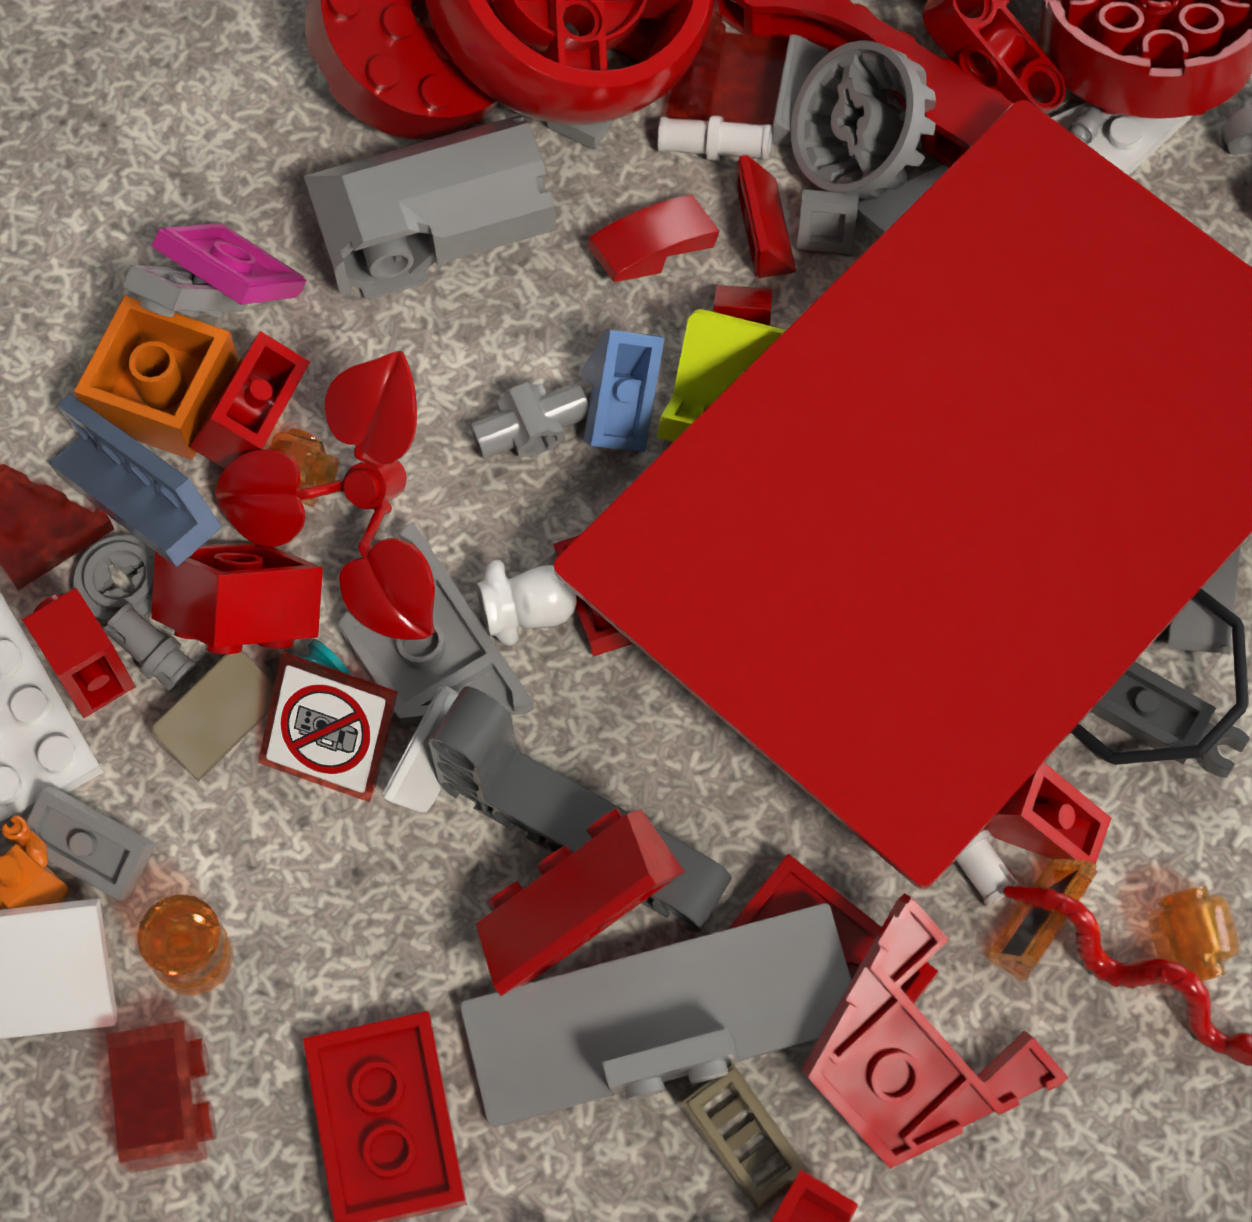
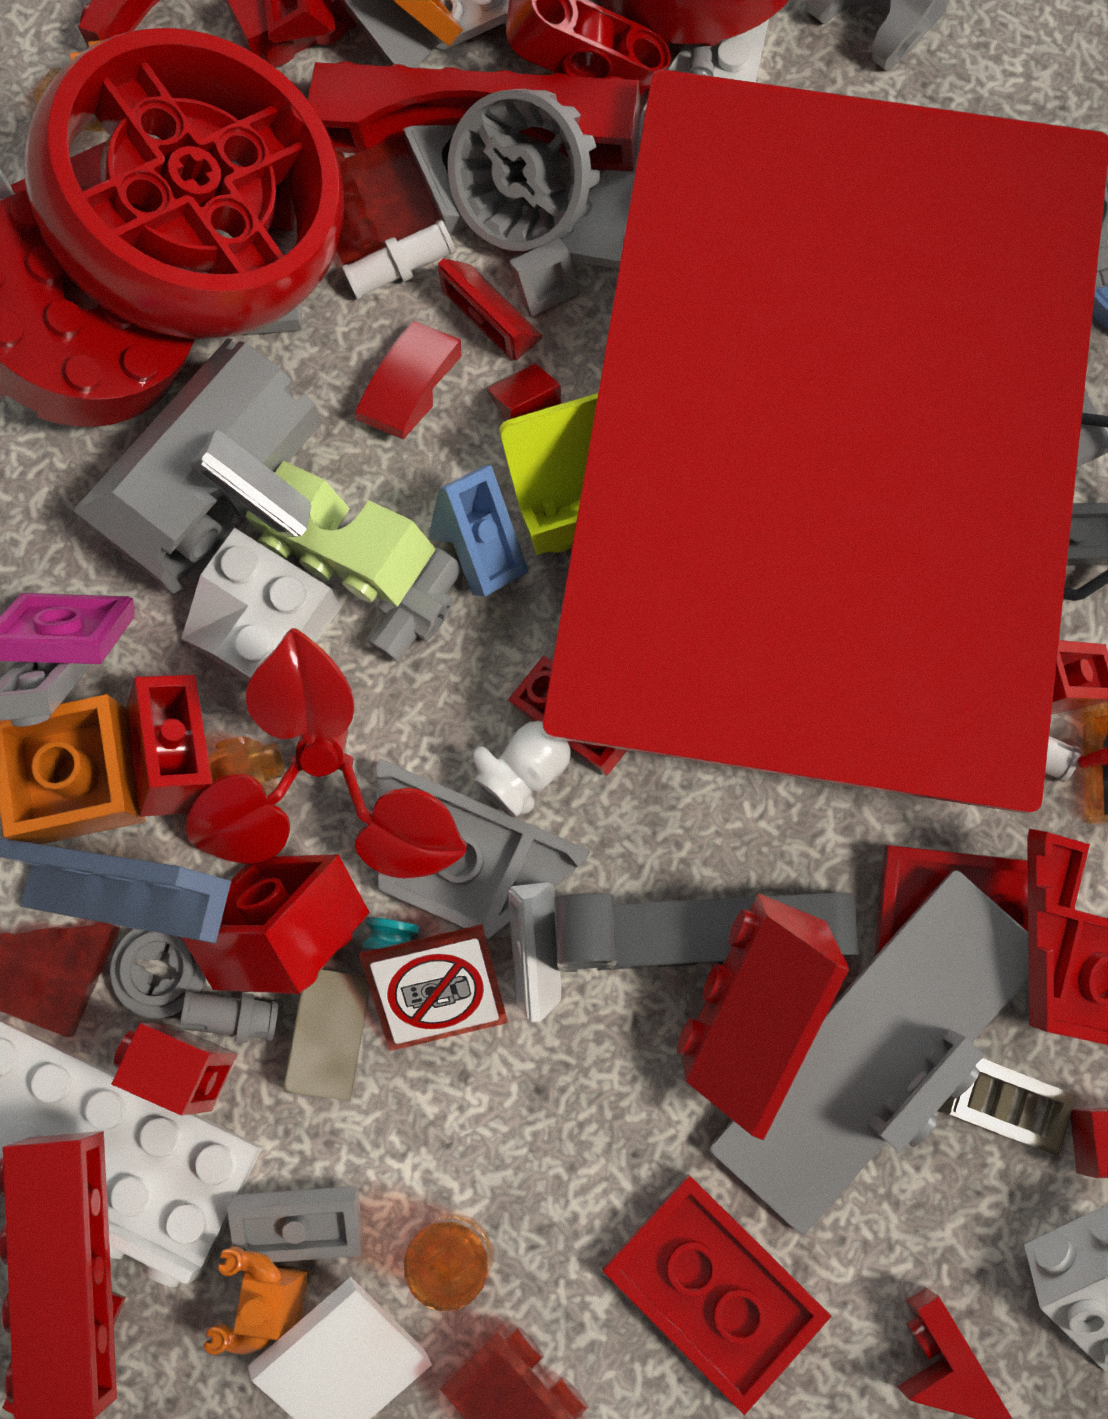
camera: 30 degrees left, 10 degrees up
none -> white slope [181,528,341,683]
none -> light grey slope [190,430,311,537]
none -> yellowish green arch [245,461,436,607]

